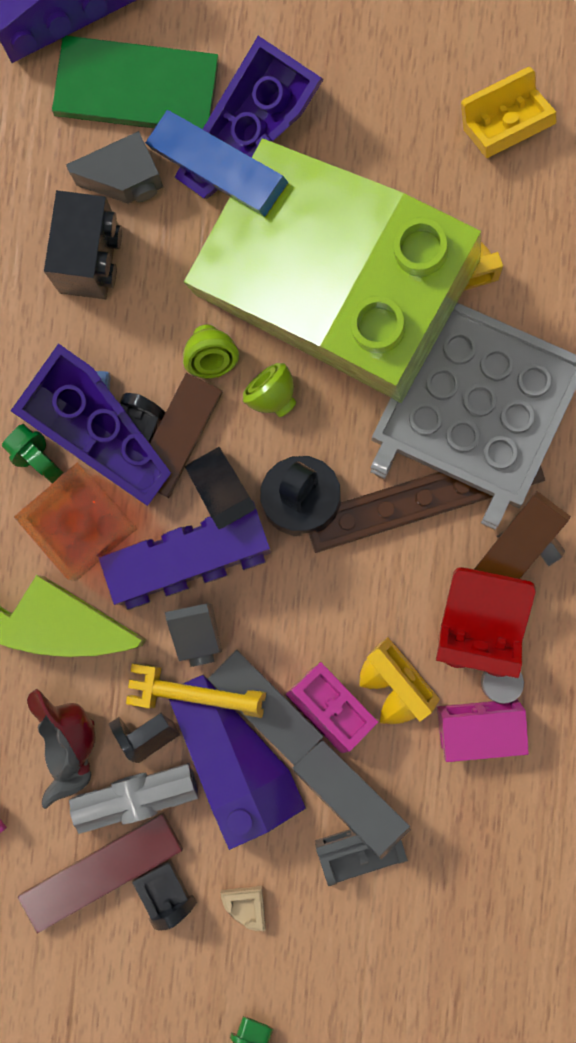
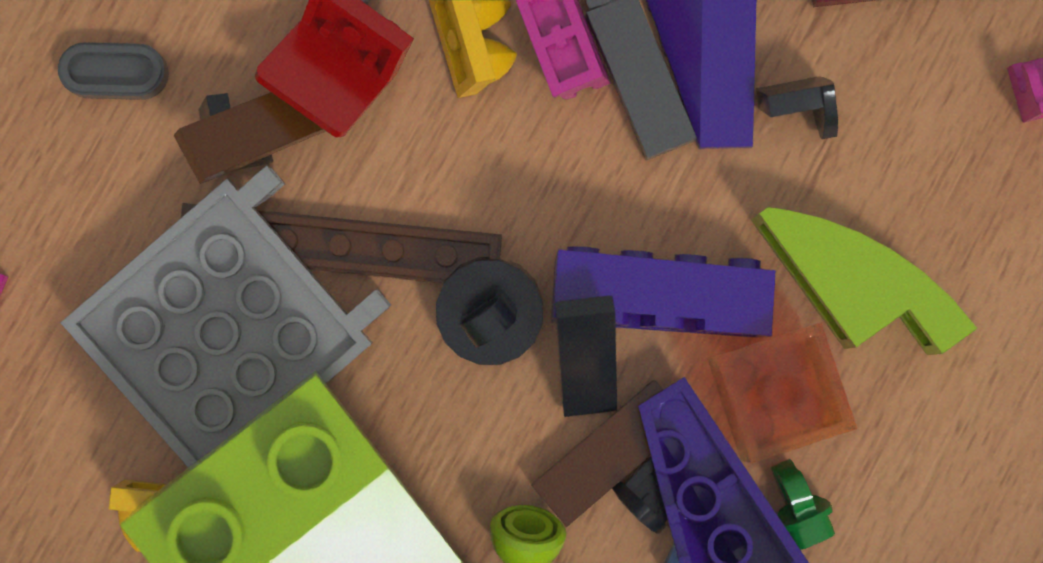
camera: 165 degrees left, 0 degrees up
hair [27,689,96,809] -> none
light grey piece [69,763,199,834] -> none
yellow hinge [125,663,266,718] -> none
dark grey slope [165,603,222,667] -> none
lime brick [243,363,296,417] -> none

